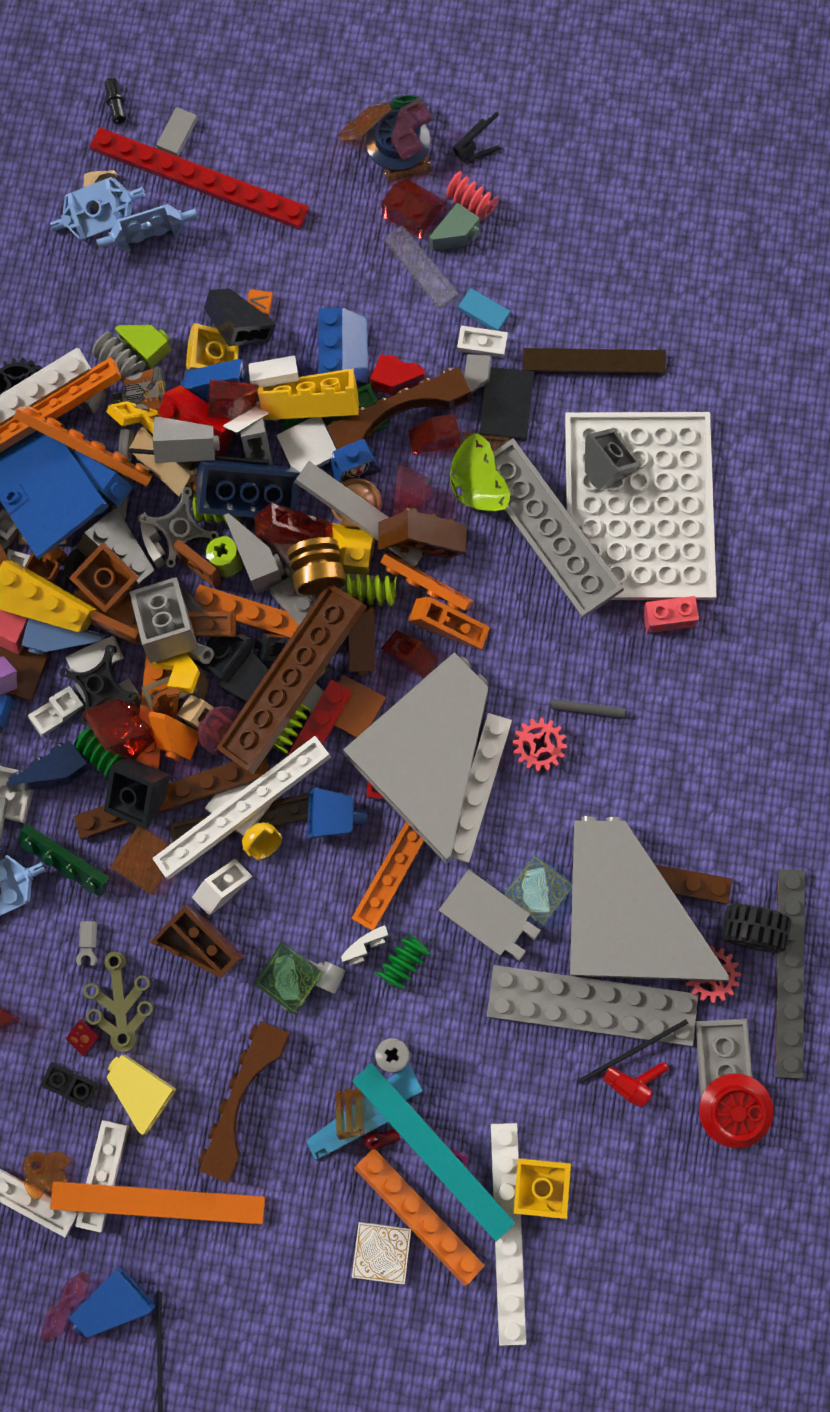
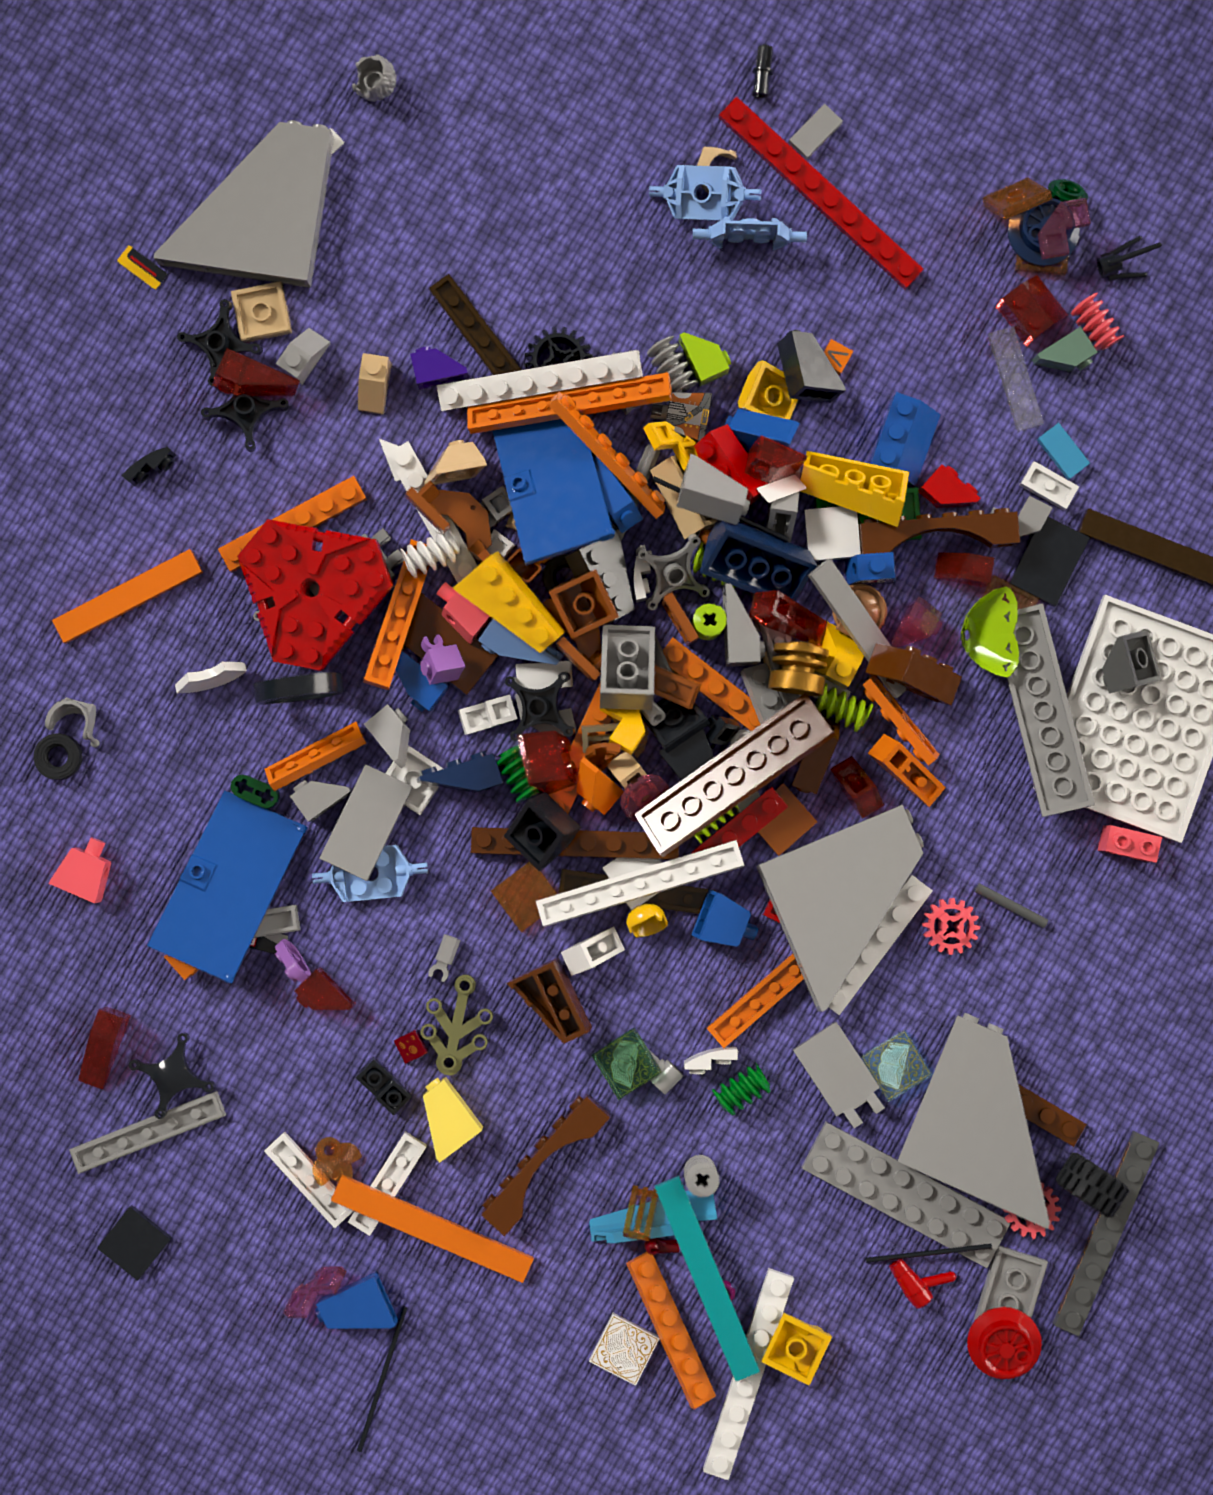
camera: 10 degrees right, 10 degrees up
dark green plate [18,824,109,897] -> none
white tile [249,355,299,389] -> none

